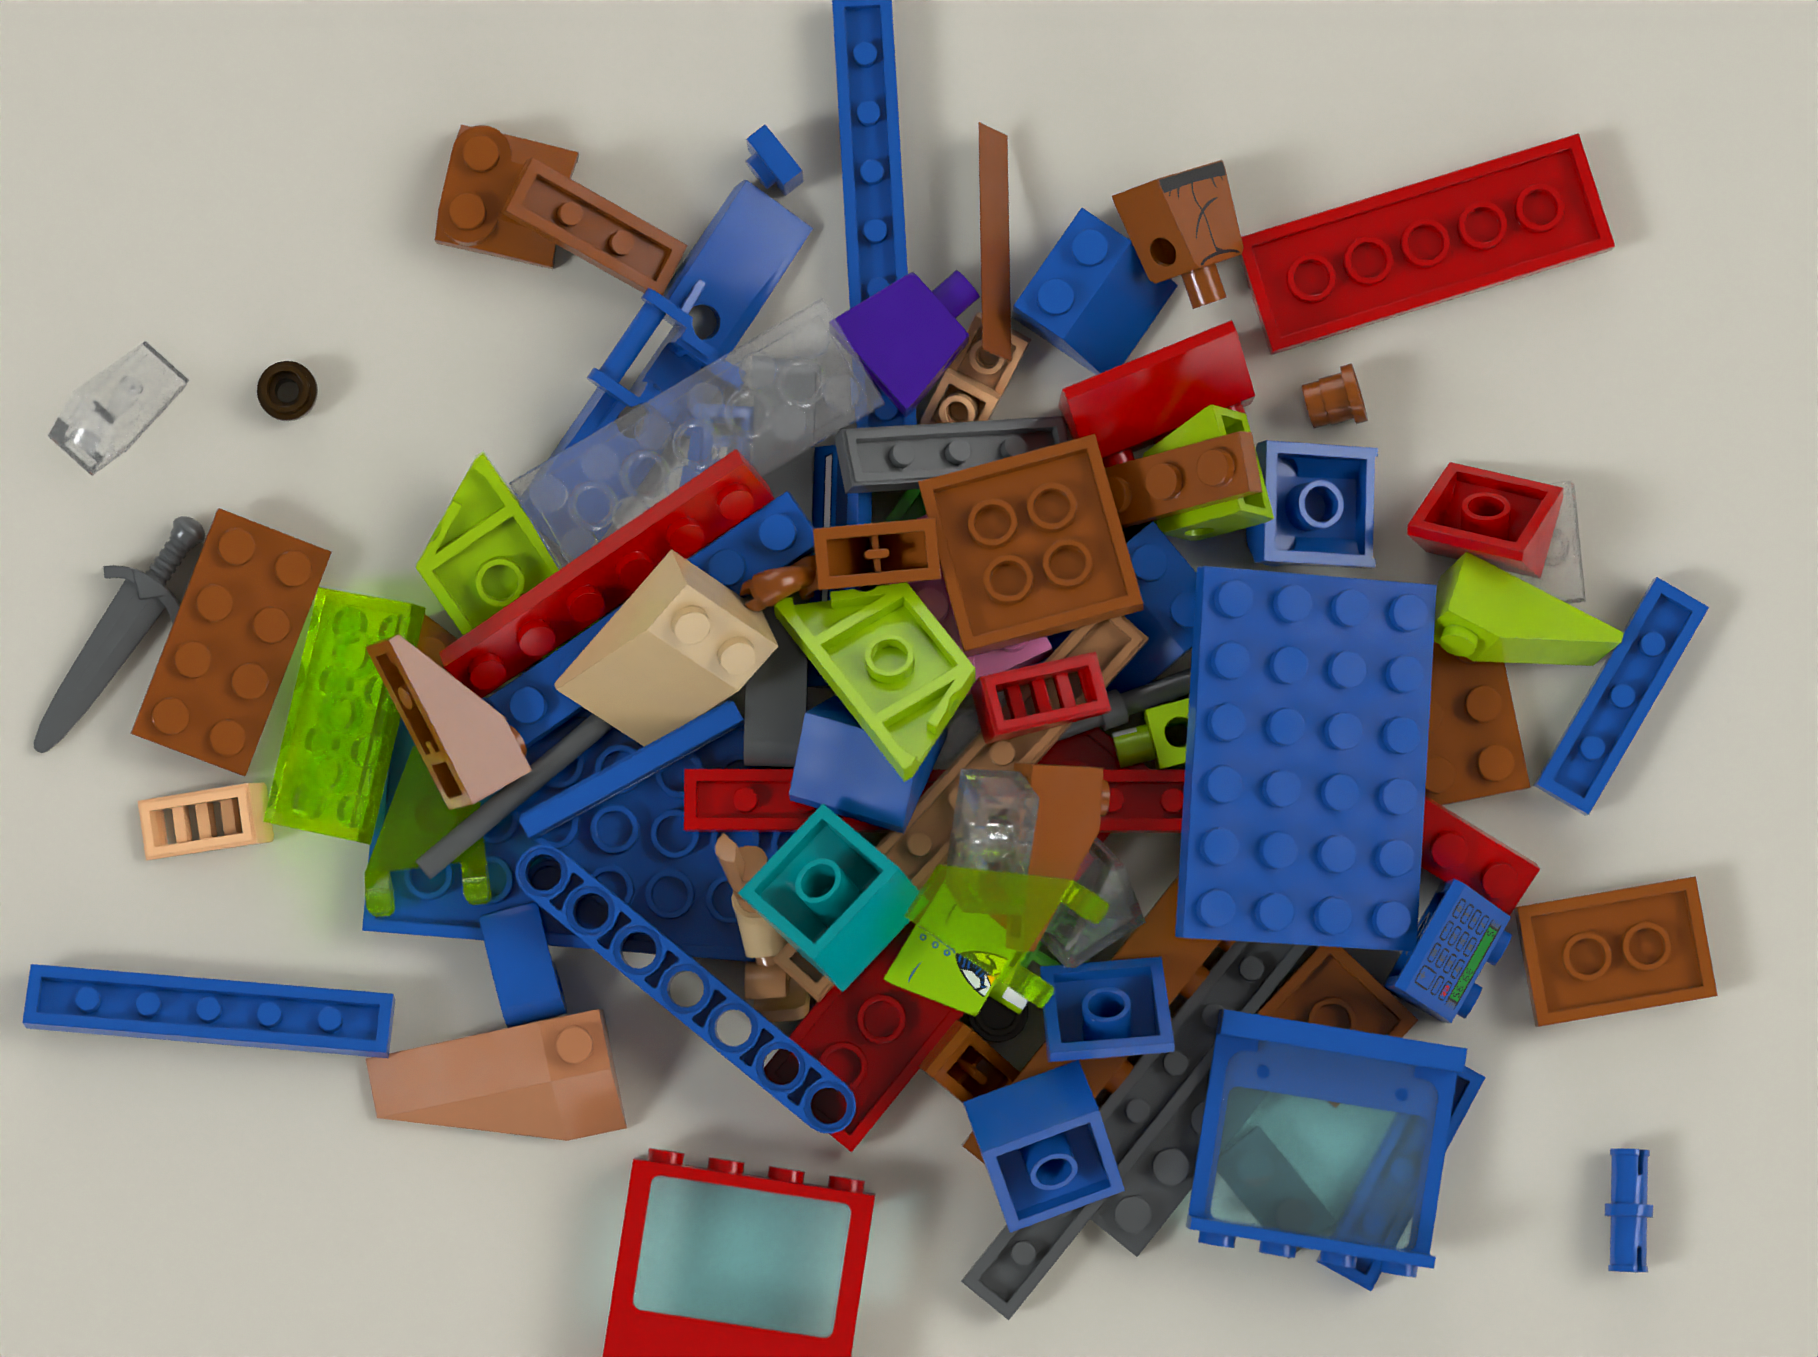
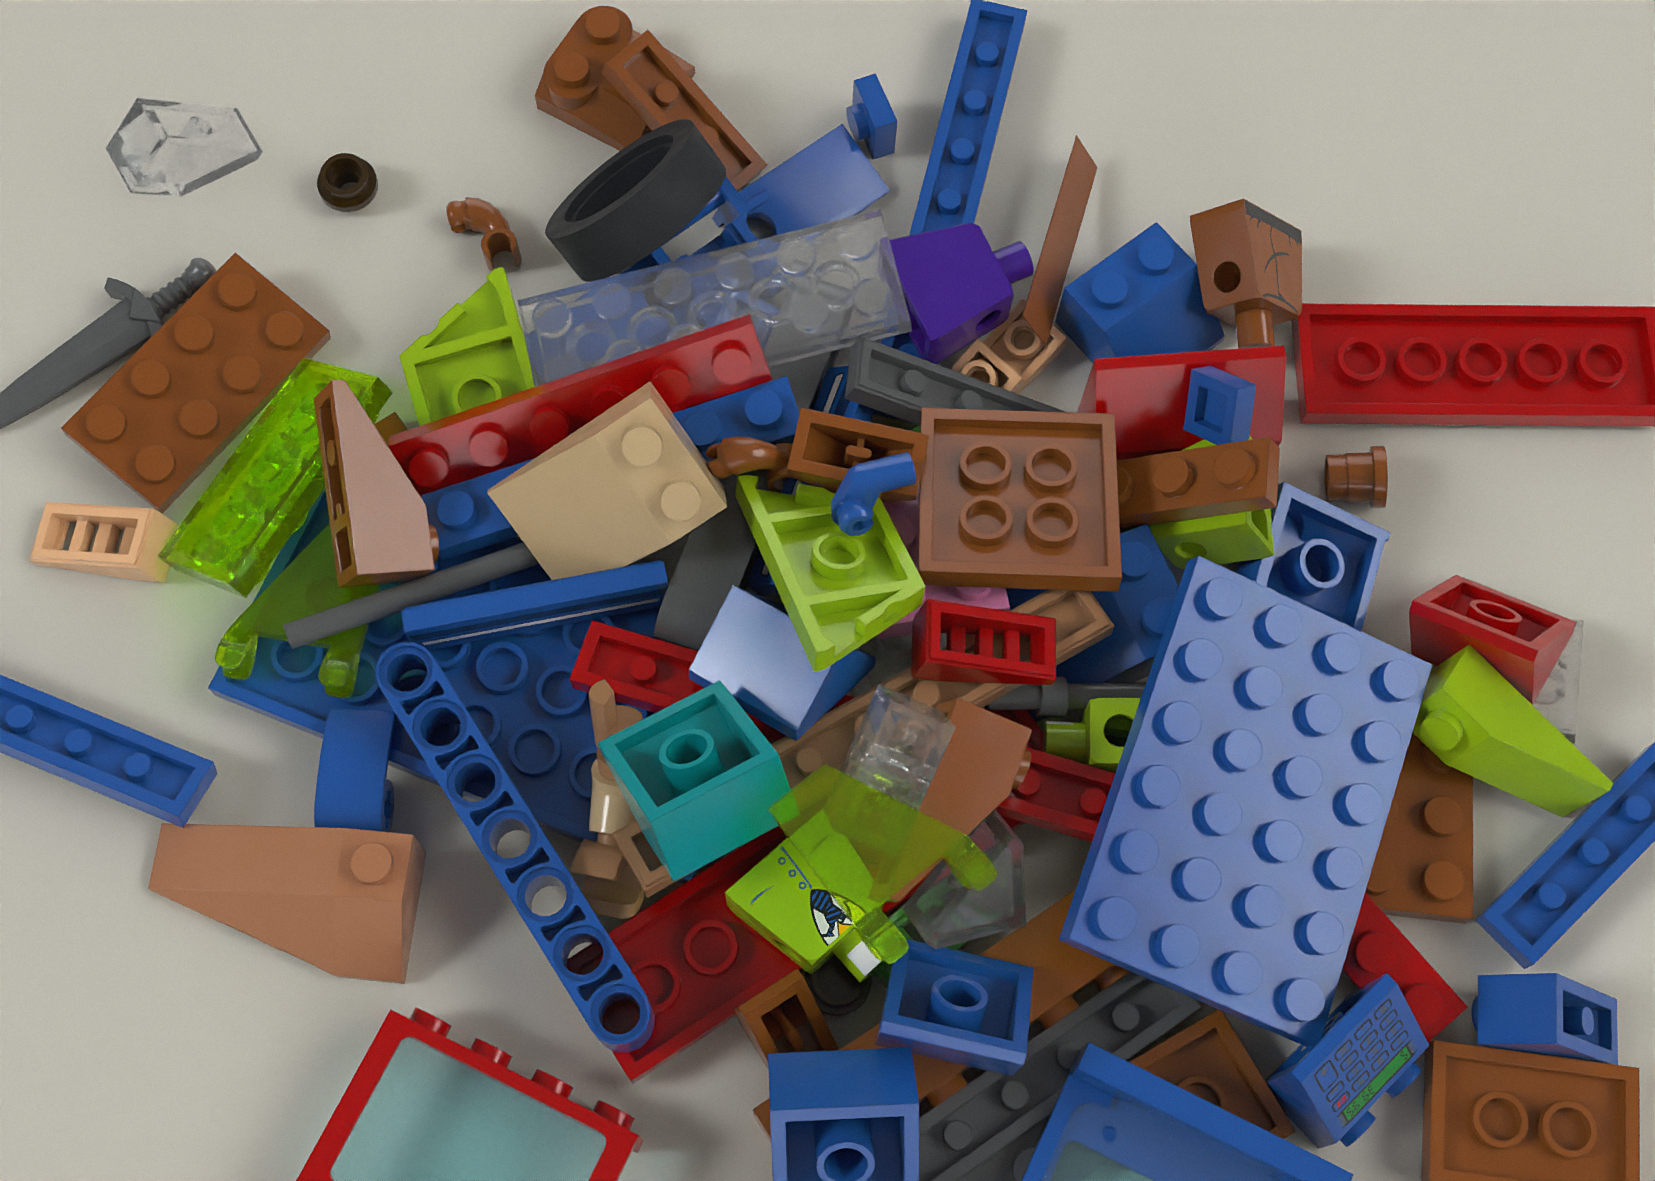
camera: 15 degrees right, 15 degrees down
none -> dark orange arm [446,197,522,271]
none -> black tyre [545,119,726,282]
none -> blue arm [831,452,916,536]
none -> blue plate [1183,365,1257,445]
none -> blue slope [1471,973,1618,1065]

